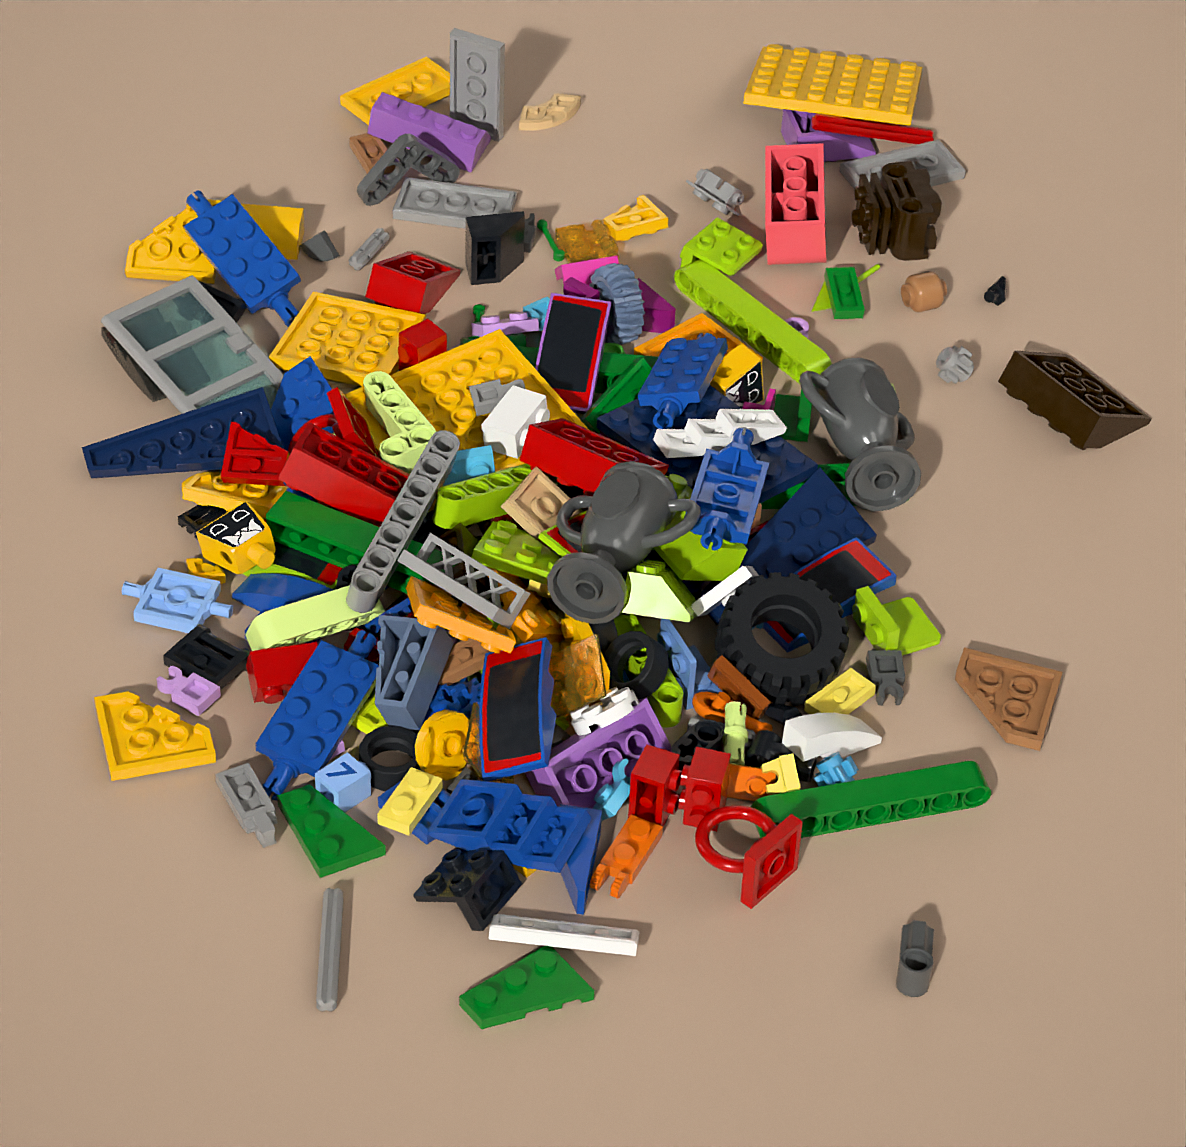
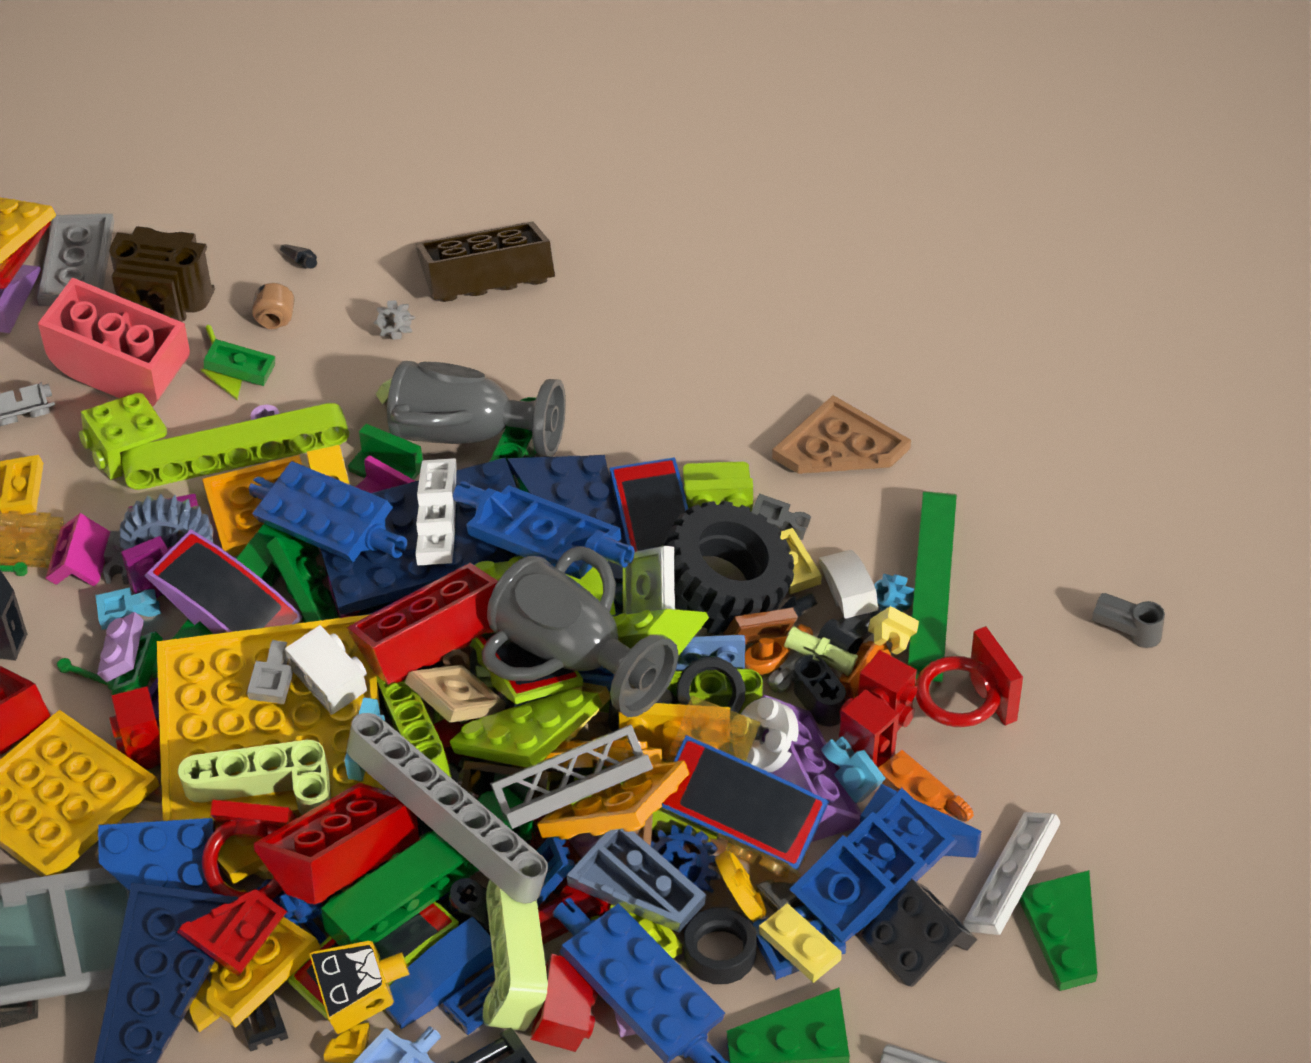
camera: 65 degrees left, 5 degrees up
light blue brick [315,752,371,812] -> none

